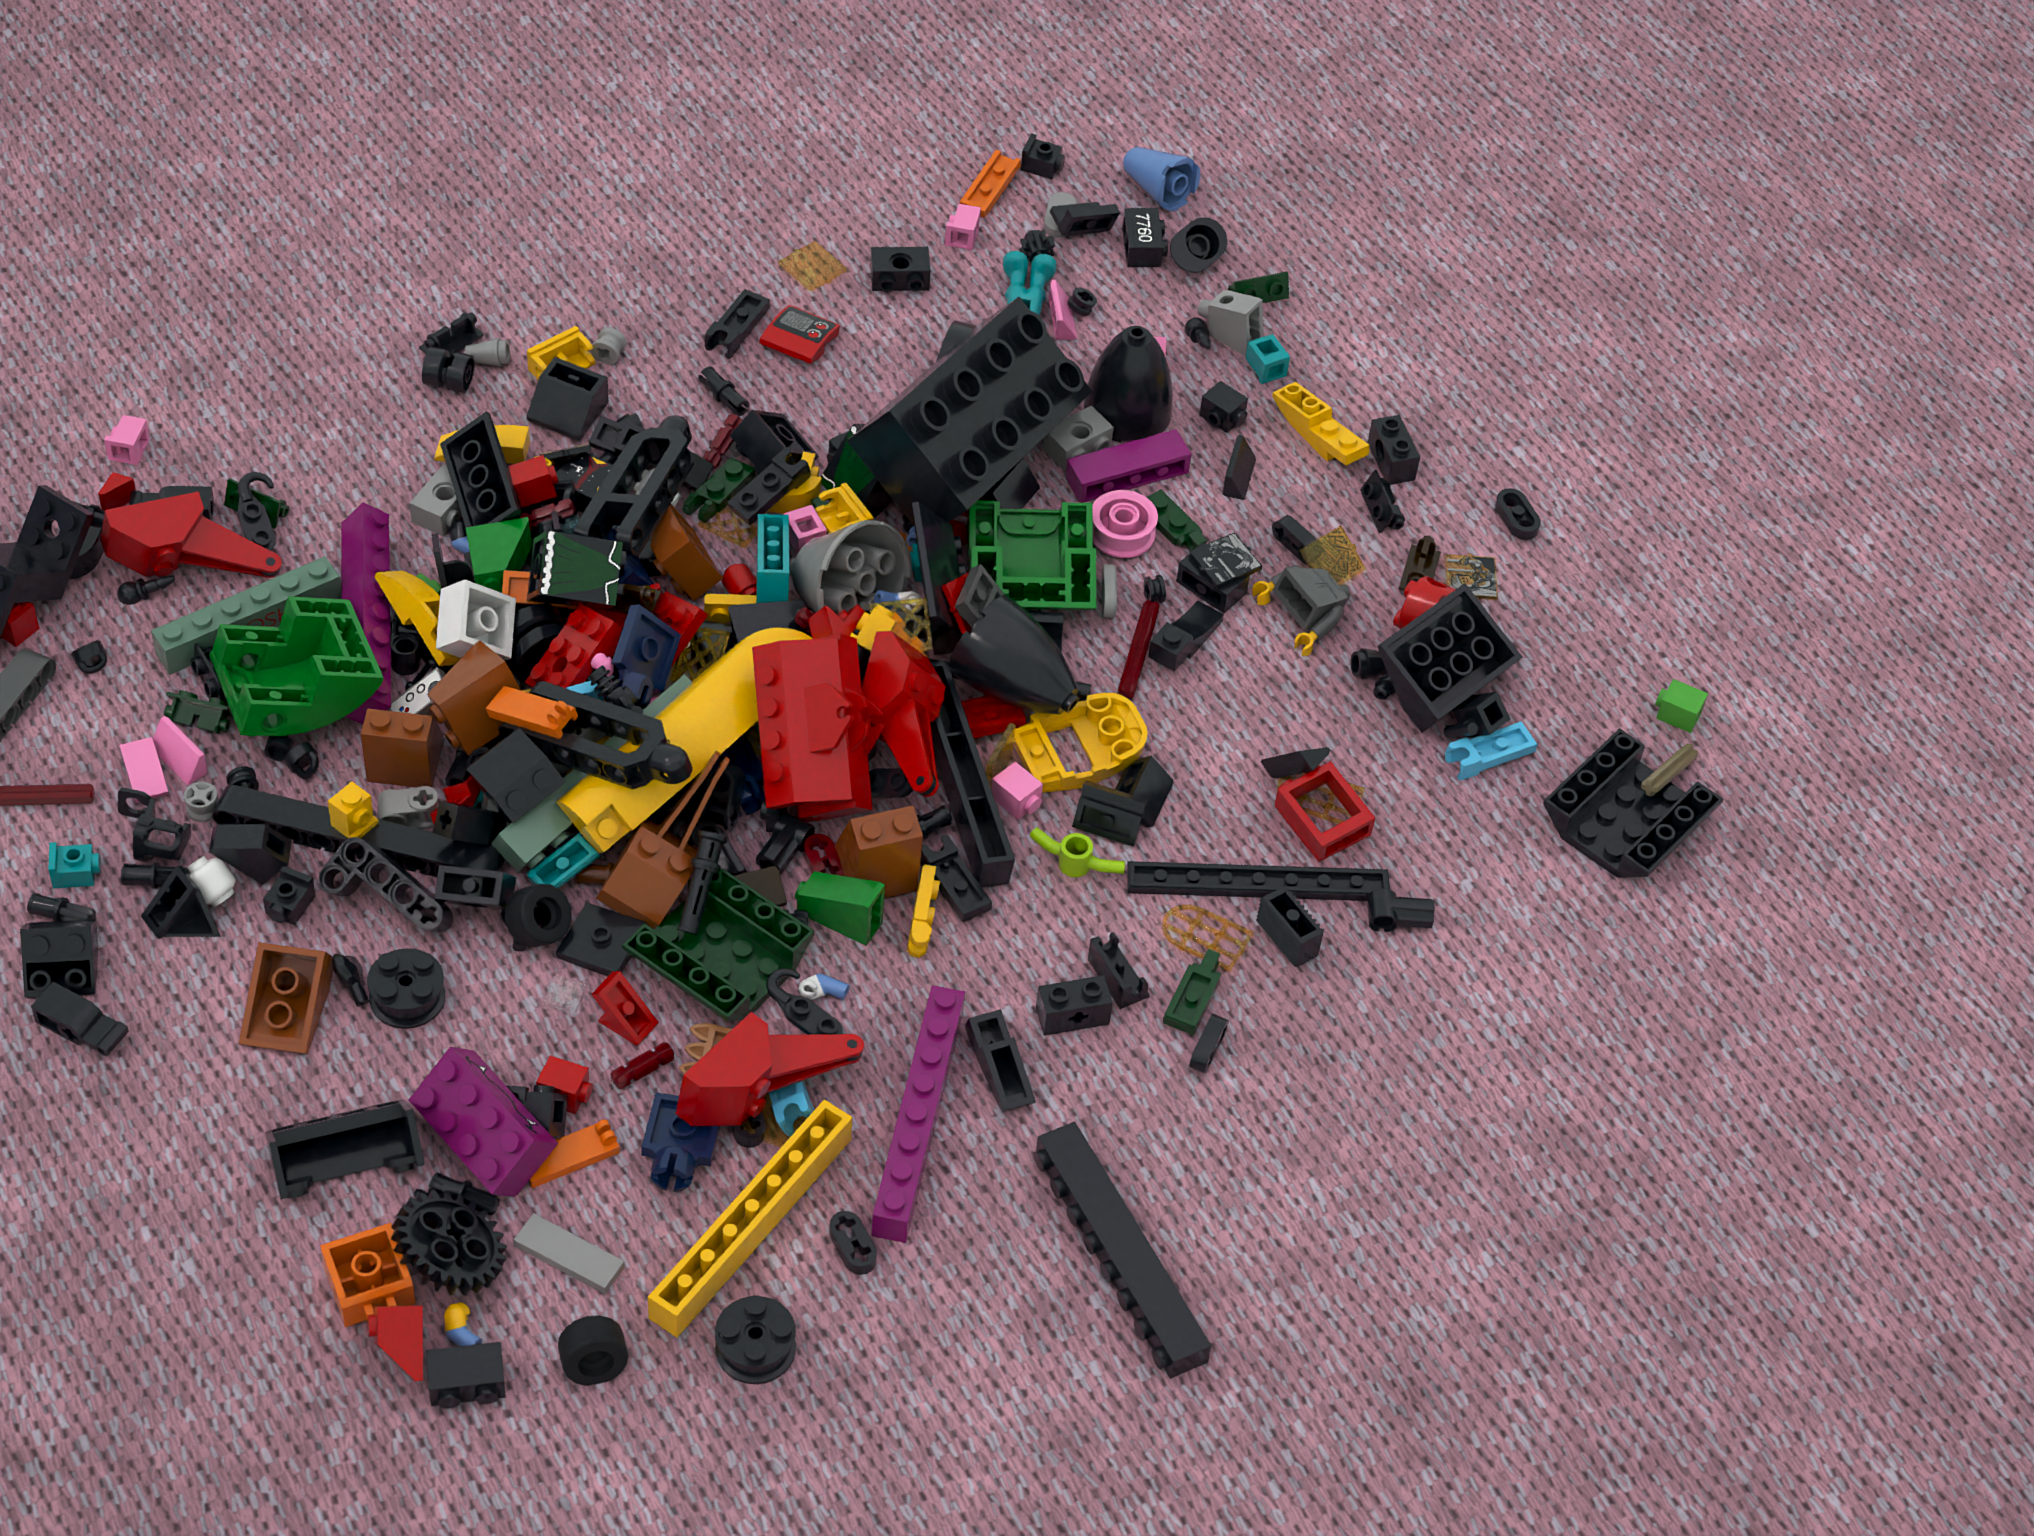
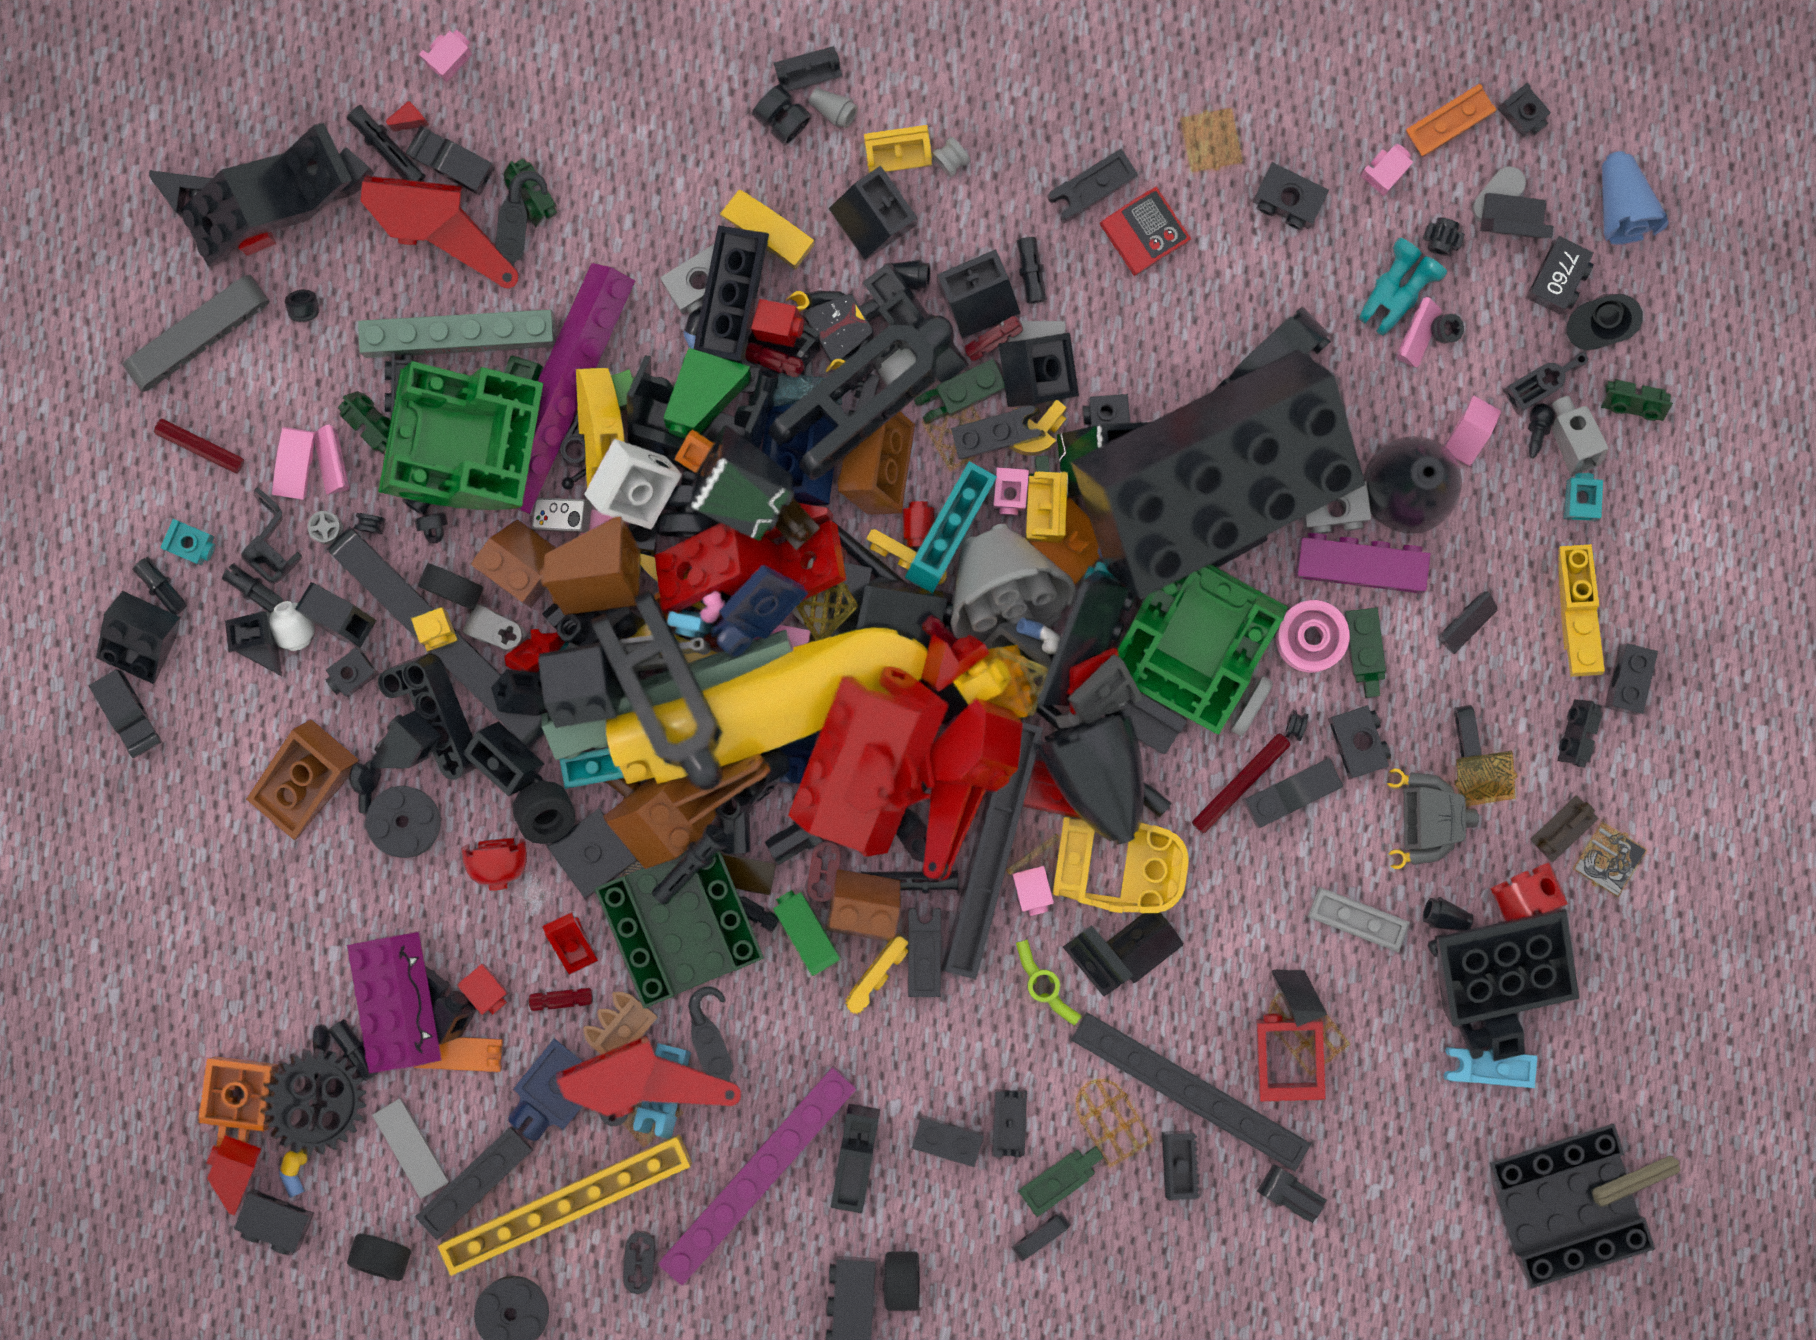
camera: 35 degrees right, 35 degrees up
black bar [117,576,175,605] -> none
black windscreen [265,1100,425,1199] -> none
orange hinge [485,686,578,739] -> none
black piece [539,444,591,459] -> none
black piece [587,665,643,714] -> none
arm [798,974,850,1000] -> none
piece [1189,532,1262,589] -> none
black brick [1199,381,1248,433] -> none
black plate [1495,488,1541,540] -> none
bright green brick [1655,679,1708,733] -> none
none -> black slope [370,710,442,768]
none -> black plate [415,1126,533,1241]
none -> black tyre [418,563,484,610]
none -> red cylinder [461,838,527,891]
none -> black tyre [884,1252,920,1311]
none -> black slope [937,249,1021,339]
none -> light grey tile [1307,887,1410,952]
none -> black piece [1503,352,1589,415]

